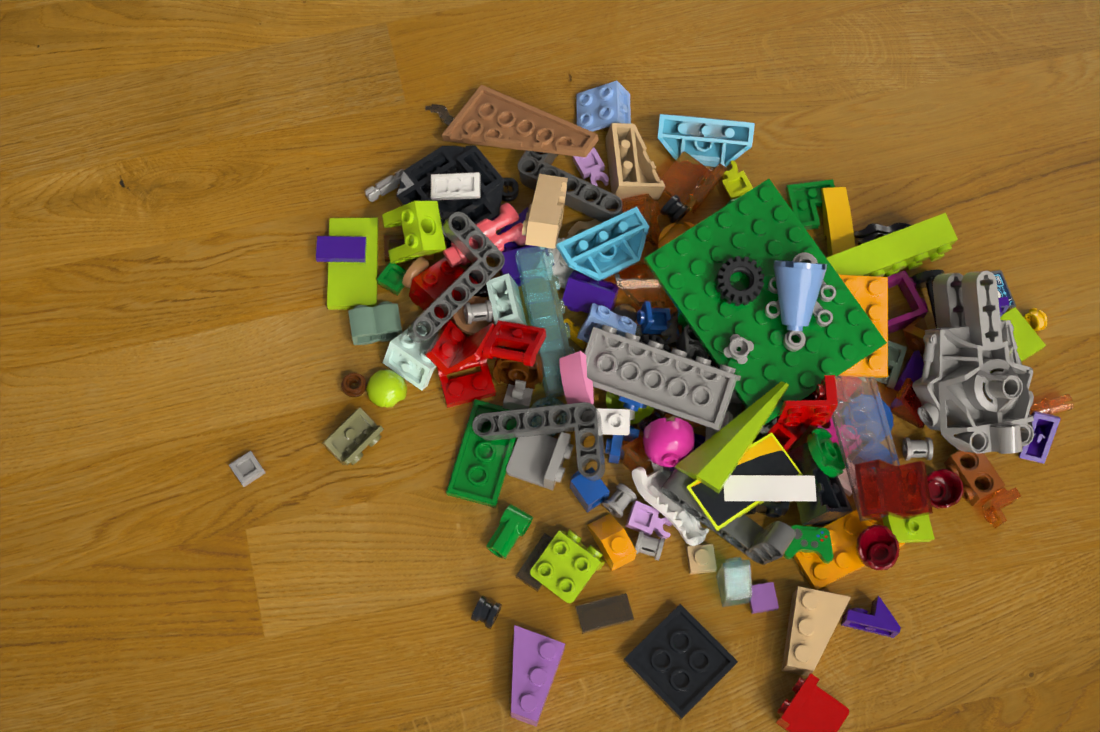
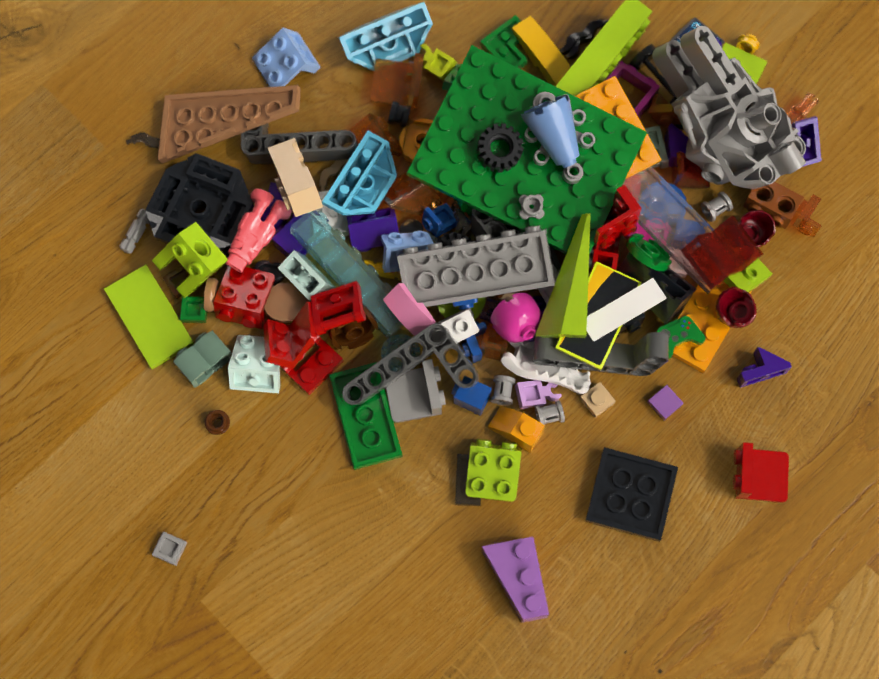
camera: 25 degrees left, 5 degrees up
dark purple tile [316,236,367,262] -> none
olive bracket [322,407,384,465] -> none
lime hair [366,370,407,408] -> none
dark grey beam [408,212,505,343] -> none
white plate [431,172,480,200] -> none
light grey bush [464,300,493,325] -> none
black wheel [471,595,502,629] -> none
green piece [486,504,533,559] -> none
black bush [502,177,519,202] -> none
light grey tile [503,380,533,410] -> none
lavender plate [573,147,609,186] -> none
clear smoke tile [575,593,634,634] -> none
tan wedge [605,123,666,200] -> none
clear light blue slope [716,557,752,607] -> none
tan wedge [782,586,851,676] -> none

